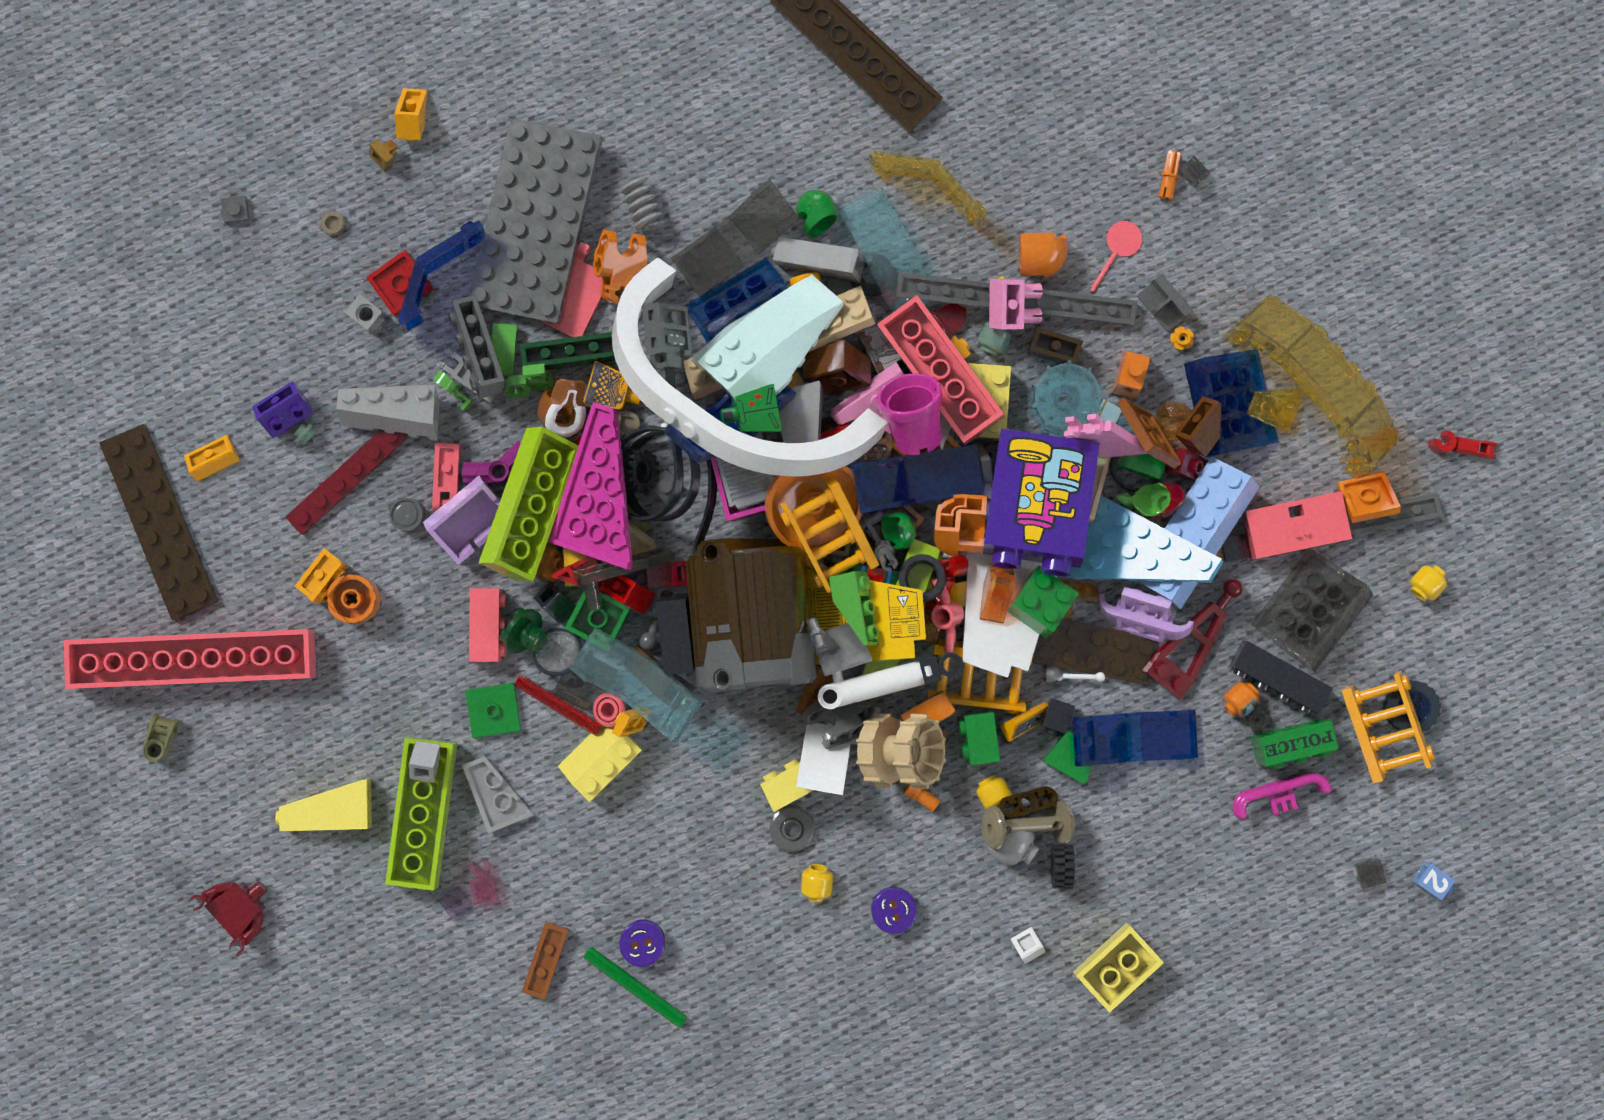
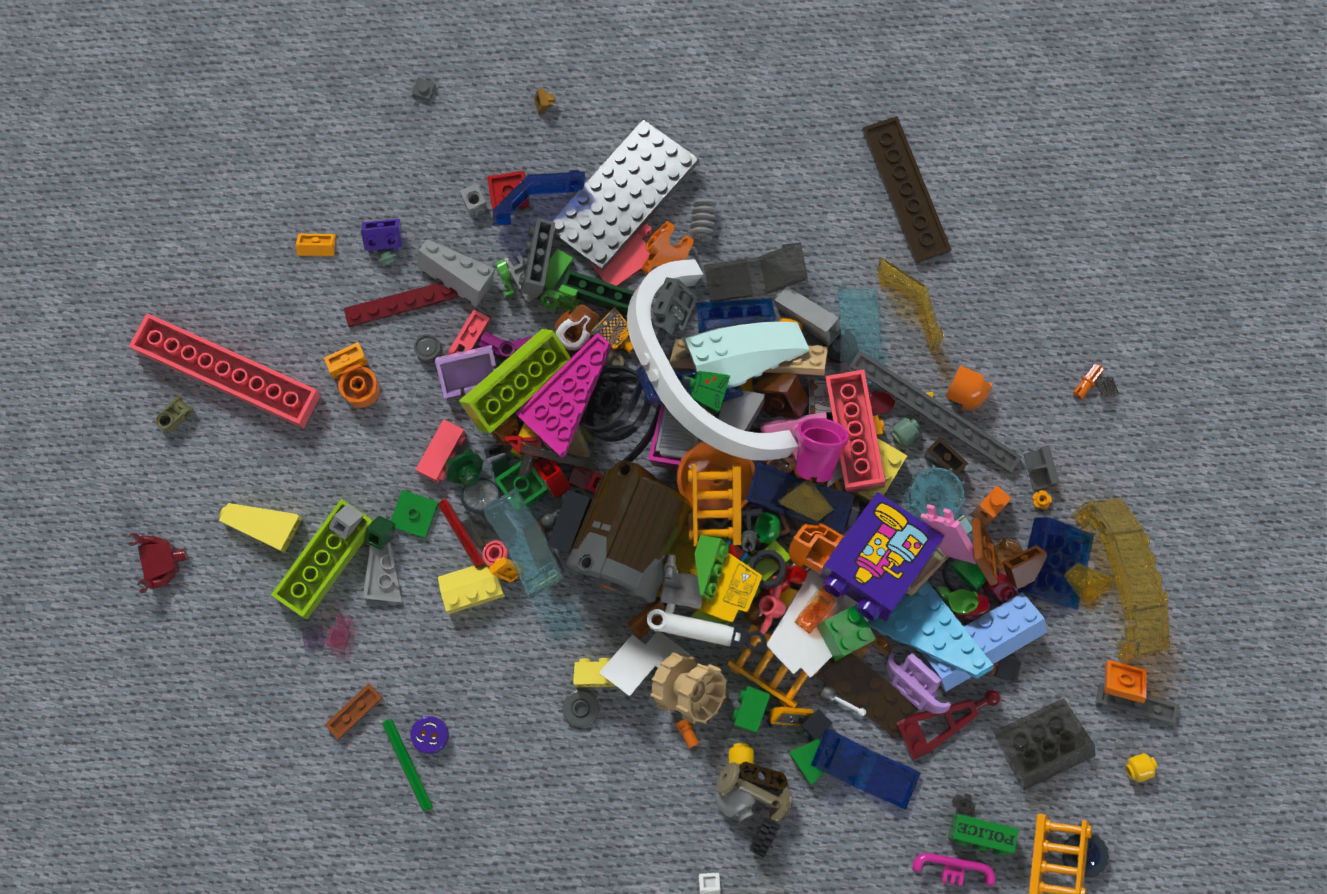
camera: 25 degrees right, 10 degrees down
dark brown plate [99,424,219,621] -> none
dark tan tile [321,211,346,236] -> none
light orange slope [394,88,427,141] -> none
green helmet [796,190,838,238] -> none
yellow head [801,864,833,902] -> none
dark grey piece [803,690,876,749] -> none
dark purple head [871,887,917,934] -> none
orange slope [900,690,956,722] -> none
bright pink brick [989,279,1043,329] -> none
coral piece [1090,221,1142,293] -> none
orange head [1224,682,1261,718] -> none
black brick [1229,641,1333,715] -> none
coral brick [1241,491,1352,560] -> none
red piece [1428,430,1498,459] -> none
none -> dark green brick [365,515,396,550]
none -> clear yellow wing [778,480,833,522]

